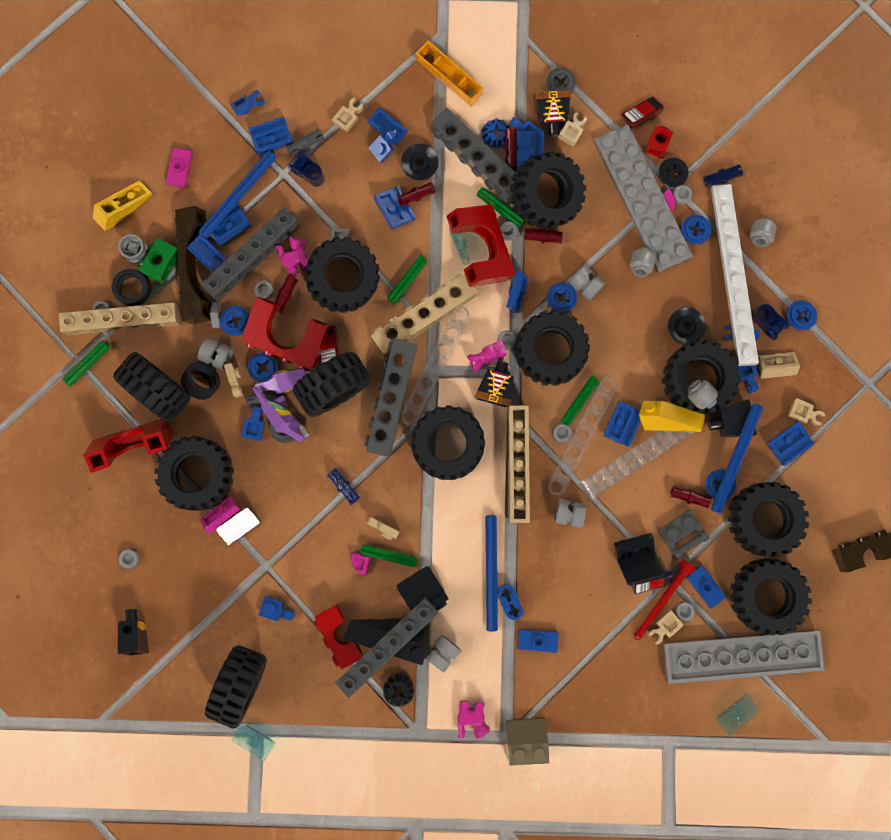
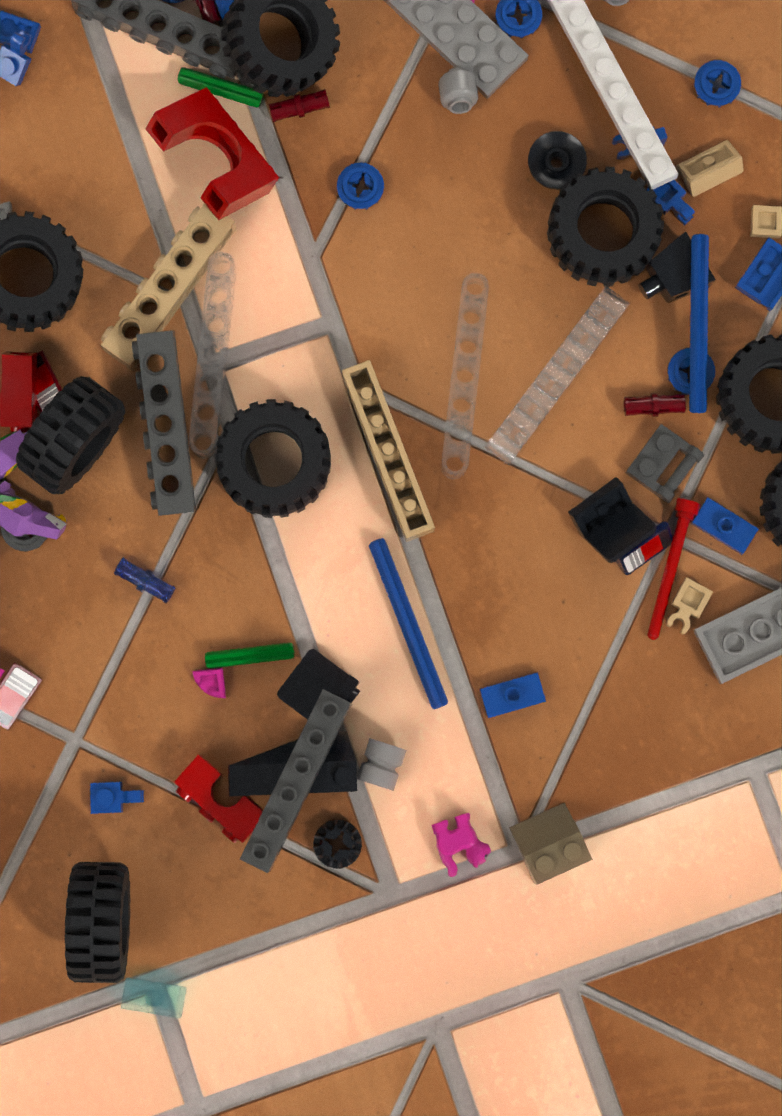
camera: 25 degrees left, 0 degrees up
tan plate [367,517,400,540] -> none
blue plate [374,186,416,230] -> none
green axle [388,255,428,304] -> none
dark red pin [397,182,436,207] -> none
black dish [401,144,439,180] -> none
clear light blue plate [449,227,470,265] -> none
dark pink animal [467,339,507,371] -> none
torso [475,361,514,408] -> none
light grey tile [497,330,516,350] -> none
blue beam [498,584,523,620] -> none
light grey tile [500,221,518,241] -> none
blue plate [506,271,529,314] -> none
black tyre [515,310,590,386] -> none
light grey tile [552,424,572,443] -> none
light grey wheel [554,499,586,528] -> none
green axle [561,376,599,426] -> none
light grey wheel [570,265,606,301] -> none
blue plate [603,401,641,447] -> none
yellow slope [639,401,705,432] -> none
light grey tile [674,601,695,622] -> none
light grey head [688,380,718,409] -> none
clear blue piece [751,304,789,340] -> none

